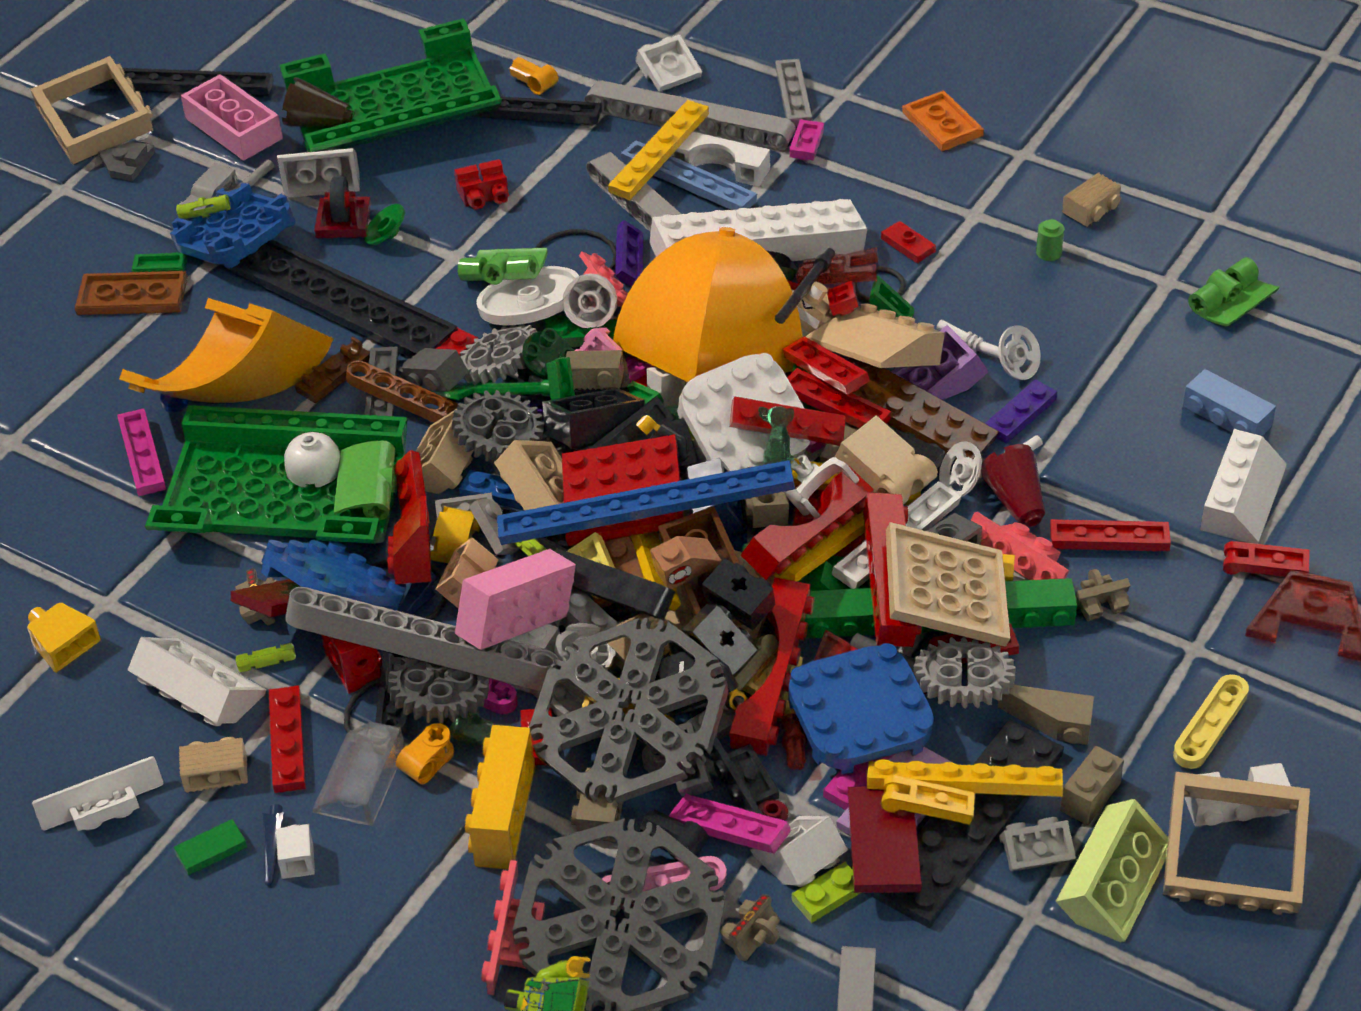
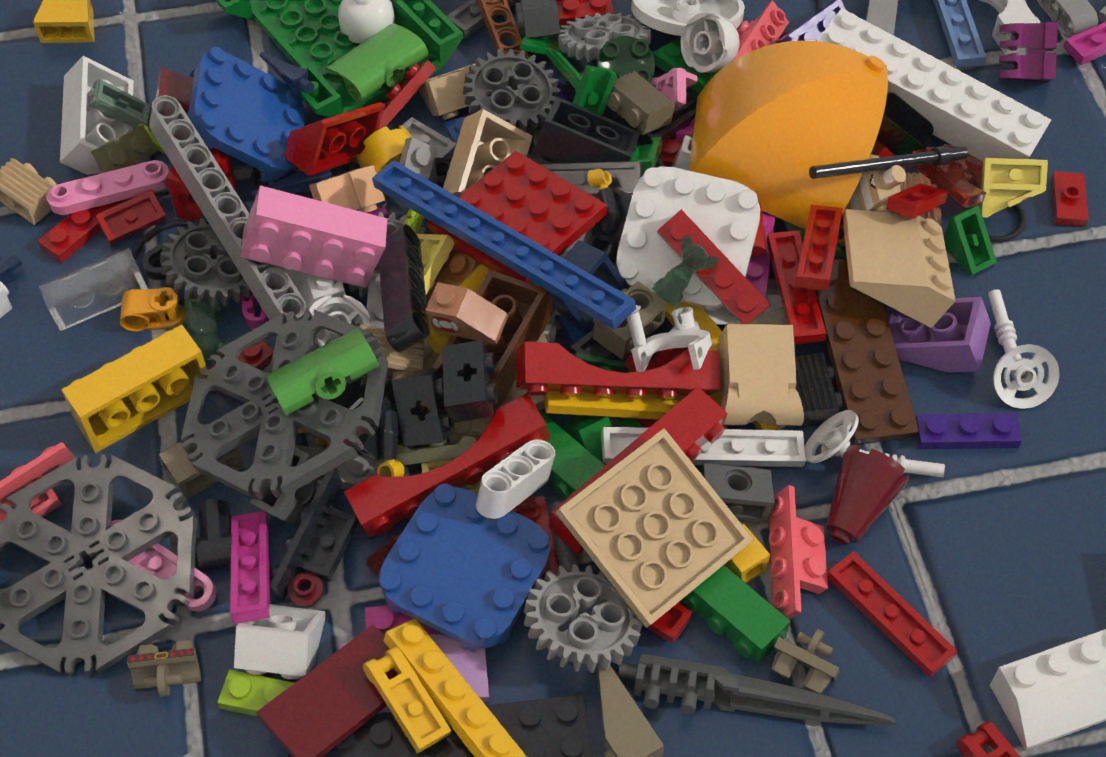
camera: 45 degrees right, 10 degrees up
none -> bright pink plate [47,160,169,215]
none -> sand green tile [90,78,150,128]
none -> olive plate [91,125,157,173]
none -> red plate [95,190,166,245]
none -> dark blue piece [260,52,314,96]
none -> bright green panel [266,328,380,416]
none -> white beam [476,440,555,519]
none -> dark grey piece [618,654,896,725]
none -> light yellow wing [980,158,1048,218]
none -> magenta legs [998,22,1058,82]

